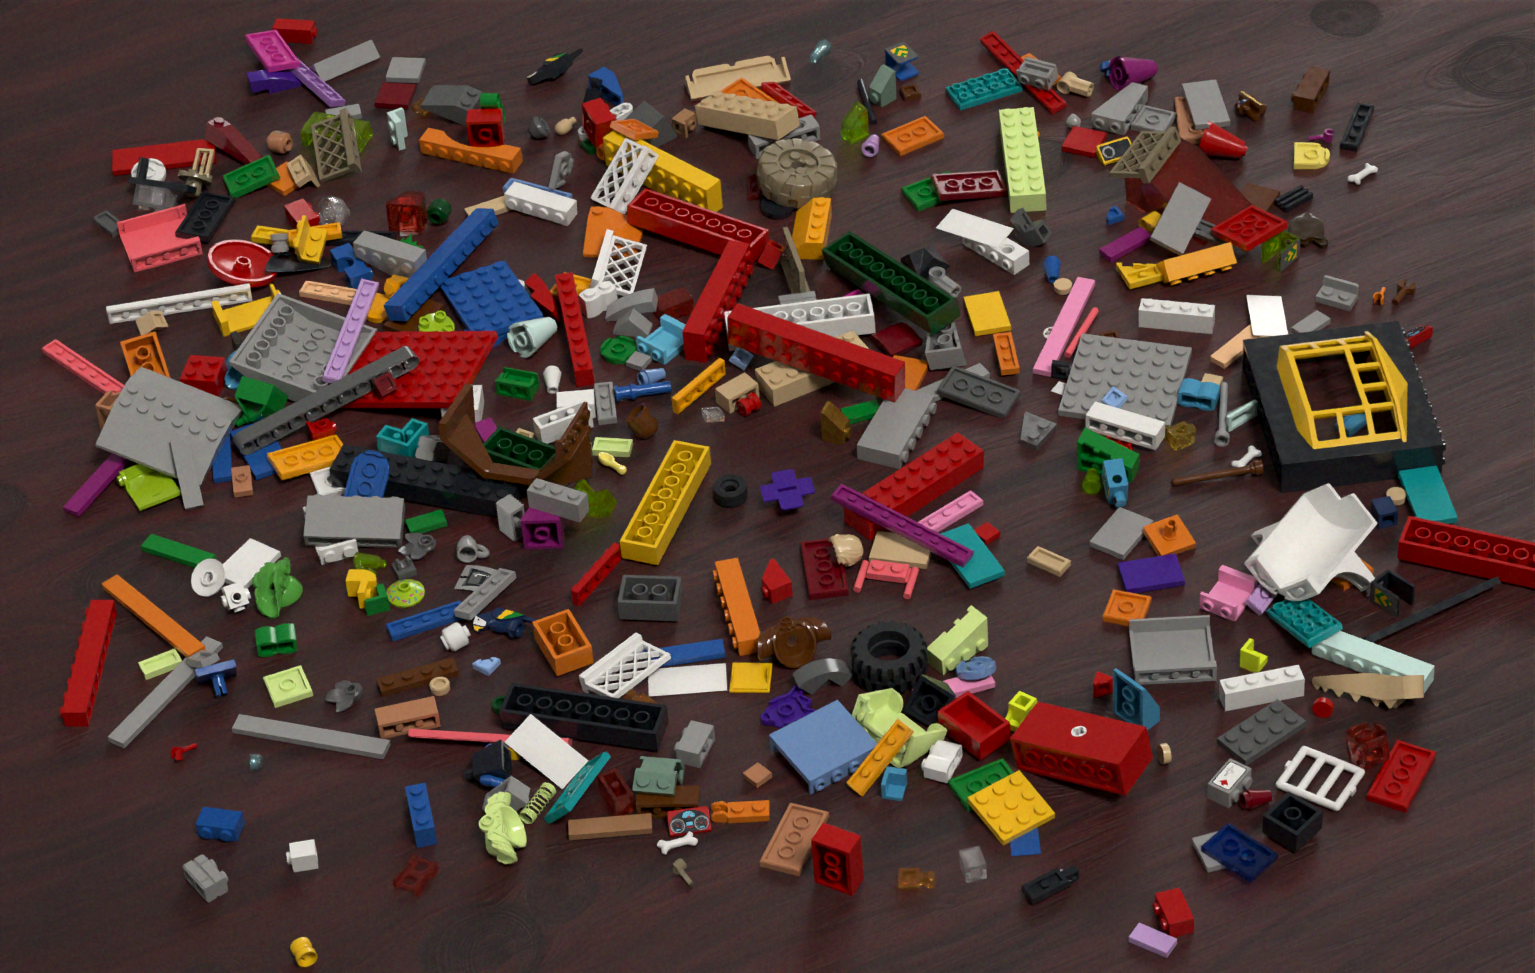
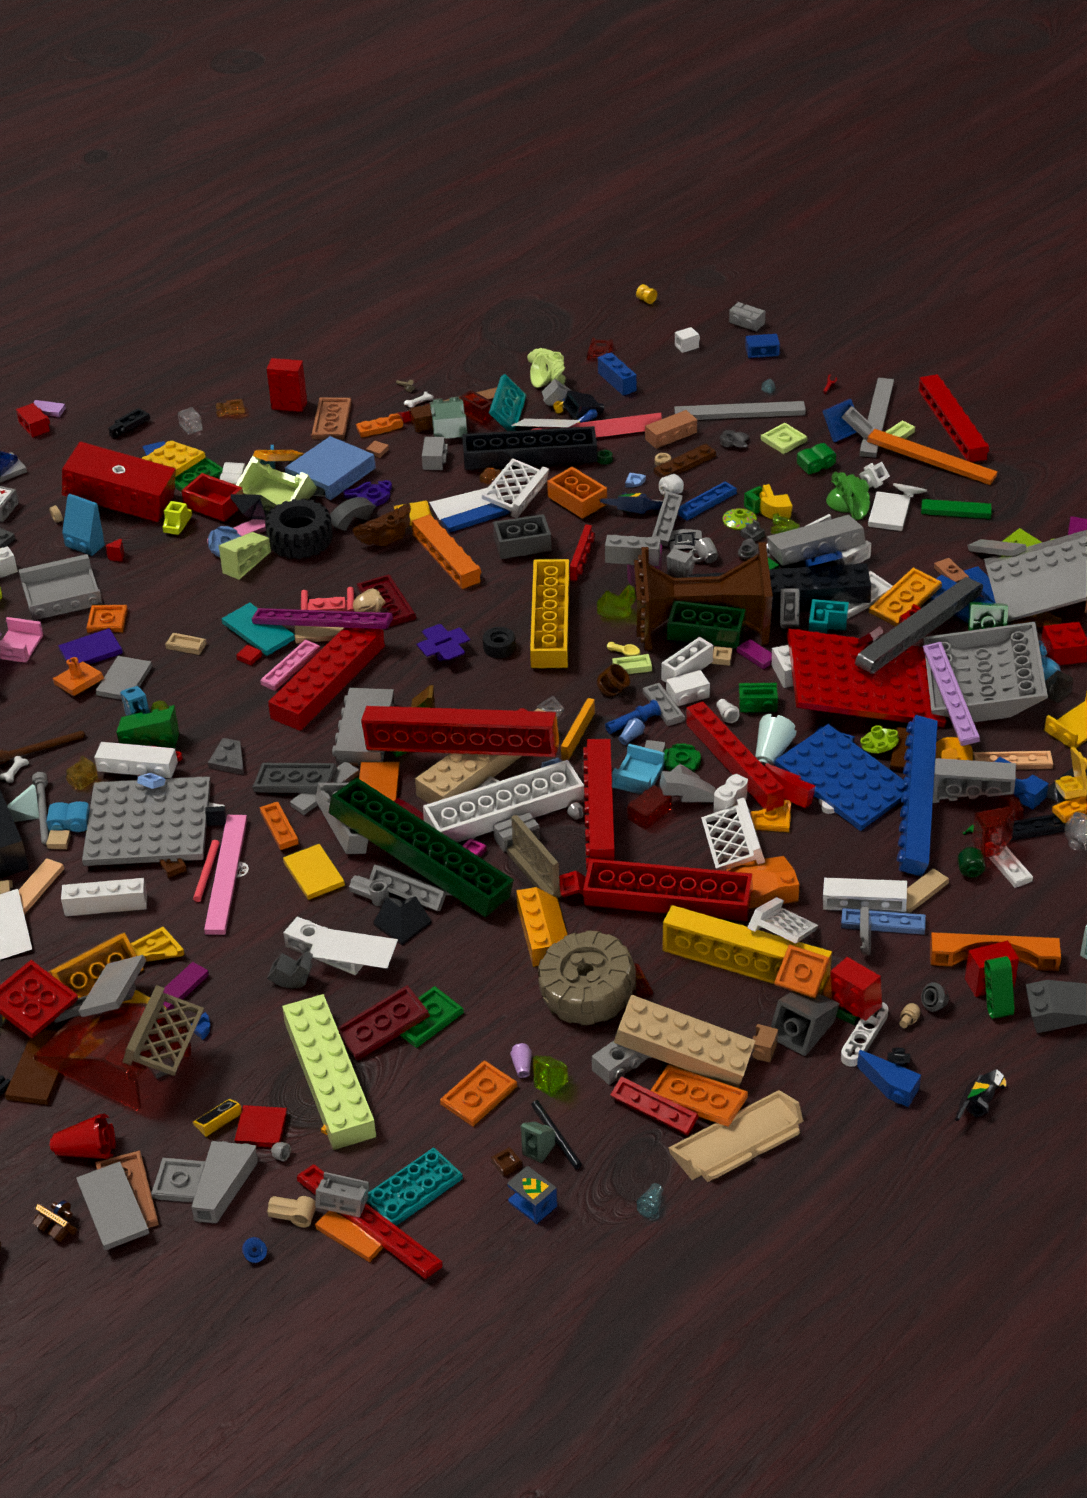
camera: 160 degrees right, 0 degrees up
yellowish green piece [520,782,556,824] -> none
red slope [761,558,793,604] -> none
blue cone [1043,256,1061,283] -> none
tan tile [1054,278,1072,295] -> none
magenta cone [1109,56,1158,91] -> none

